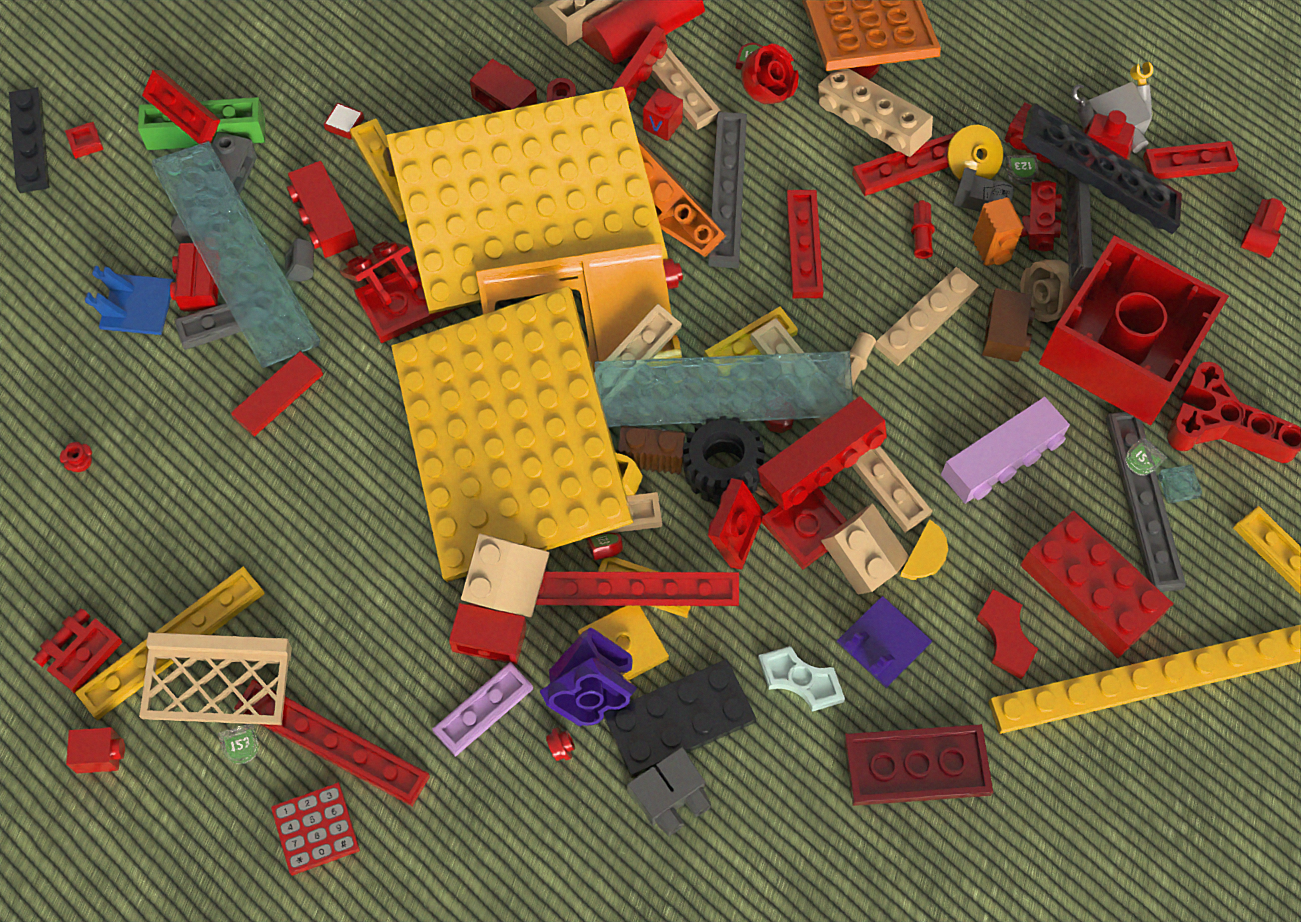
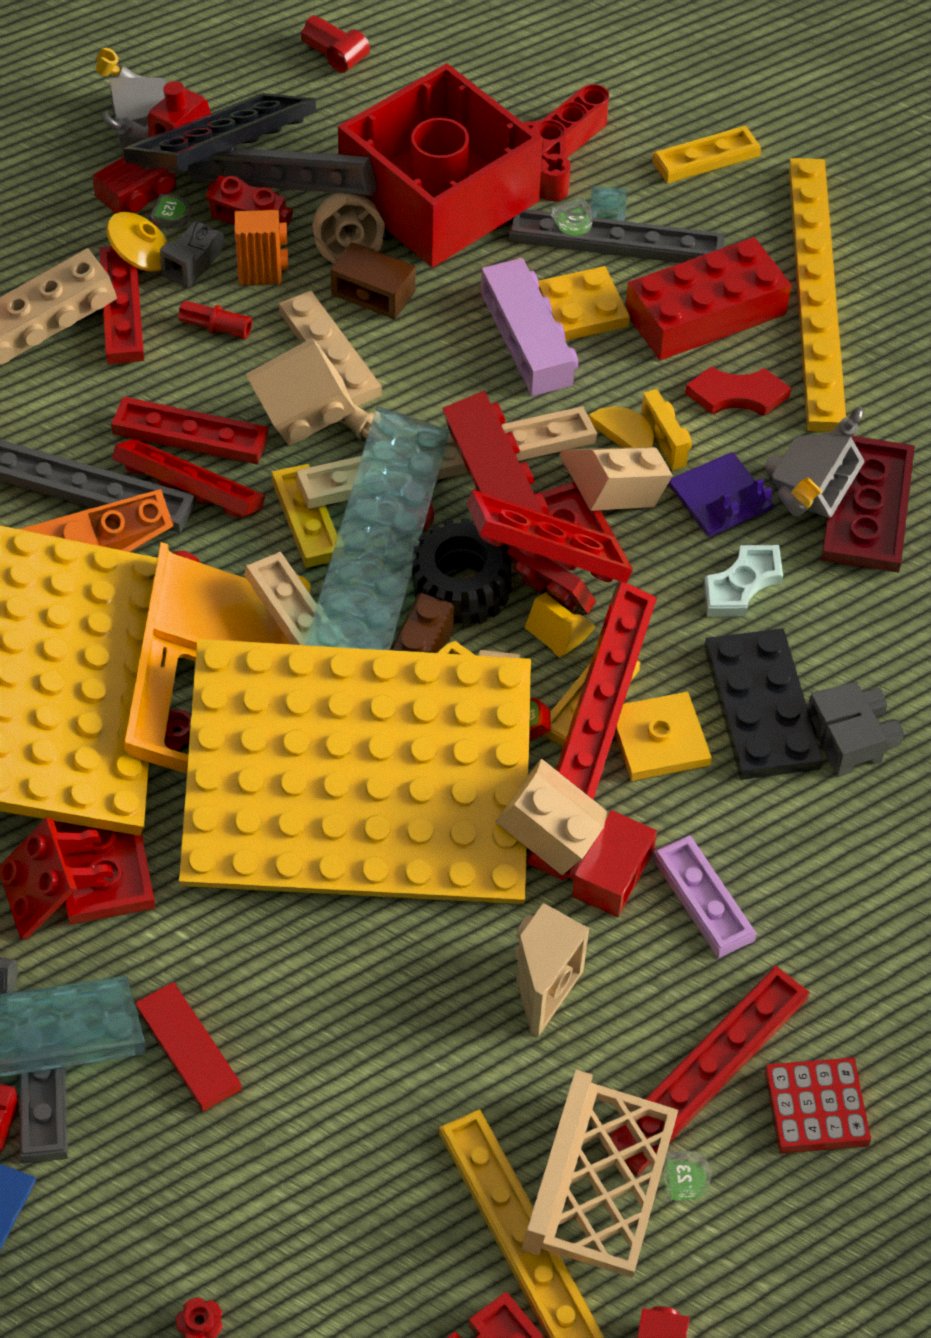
camera: 75 degrees left, 10 degrees down
dark purple piece [540,628,637,727] -> none
red plate [546,727,575,761] -> none
red plate [1143,141,1239,179] -> none
none -> red plate [112,439,266,518]
none -> tan slope [246,338,356,446]
none -> red plate [466,490,633,584]
none -> tan slope [514,903,589,1037]
none -> yellow tile [525,593,595,658]
none -> yellow plate [538,266,630,341]
none -> yellow plate [641,389,692,471]
none -> light grey torso [765,406,865,518]

